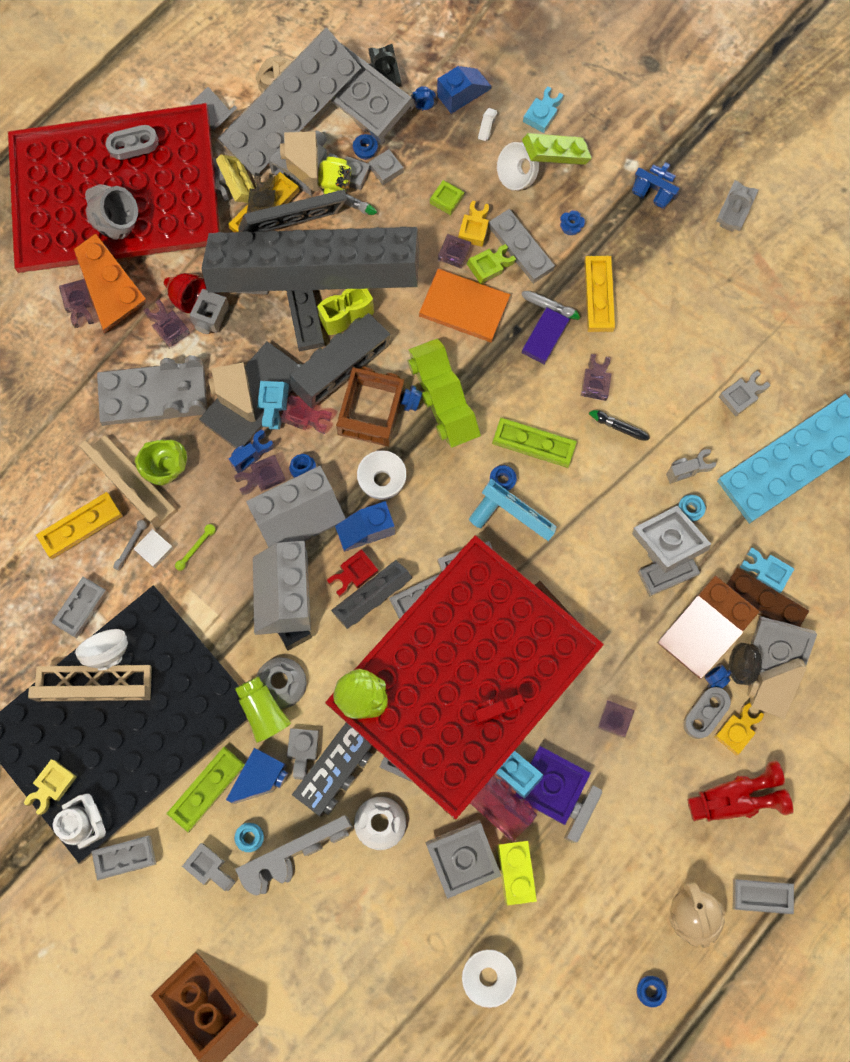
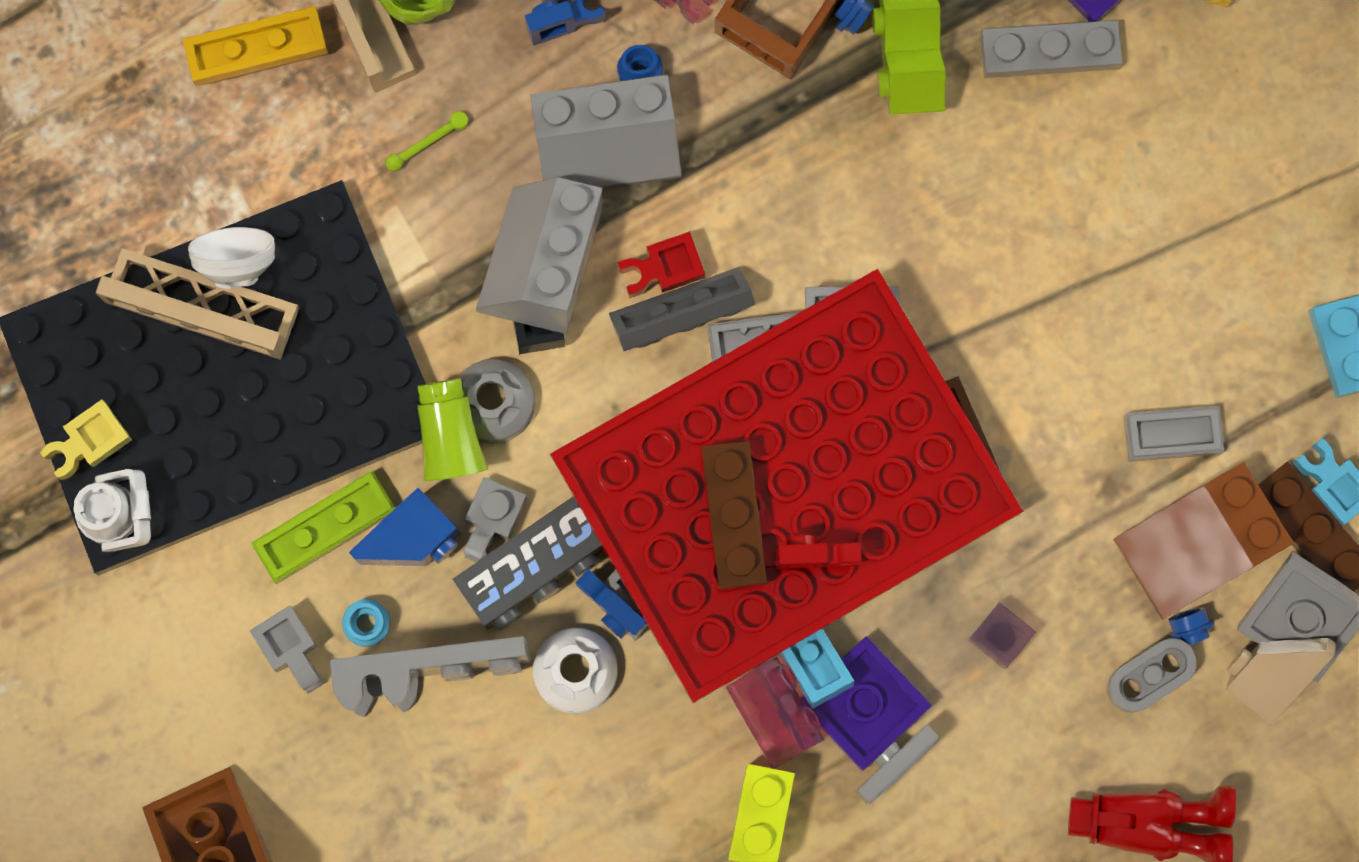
camera: 20 degrees right, 5 degrees up
light grey plate [51,576,108,639] -> none
light grey plate [91,836,157,880] -> none
light grey hinge [113,520,147,571] -> none
white tile [134,529,174,568] -> none
plate [234,455,286,495] -> none
lime hair [334,669,388,719] -> none
blue slope [335,501,395,552] -> none
white piece [357,451,406,500] -> none
light grey hinge [425,820,501,899] -> none
medium azure piece [469,479,556,541] -> none
blue plate [489,465,517,491] -> none
lime tile [492,417,577,468] -> none
plate [580,354,612,401] -> none
black piece [589,410,650,441] -> none
light grey hinge [632,505,711,573] -> none
light grey plate [666,449,716,484] -> none
medium azure plate [678,495,706,522] -> none
yellow plate [714,703,764,755] -> none
clear smoke piece [729,643,762,686] -> none
none -> blue plate [575,569,648,641]
none -> reddish brown plate [701,441,767,591]
none -> light grey plate [980,20,1122,78]

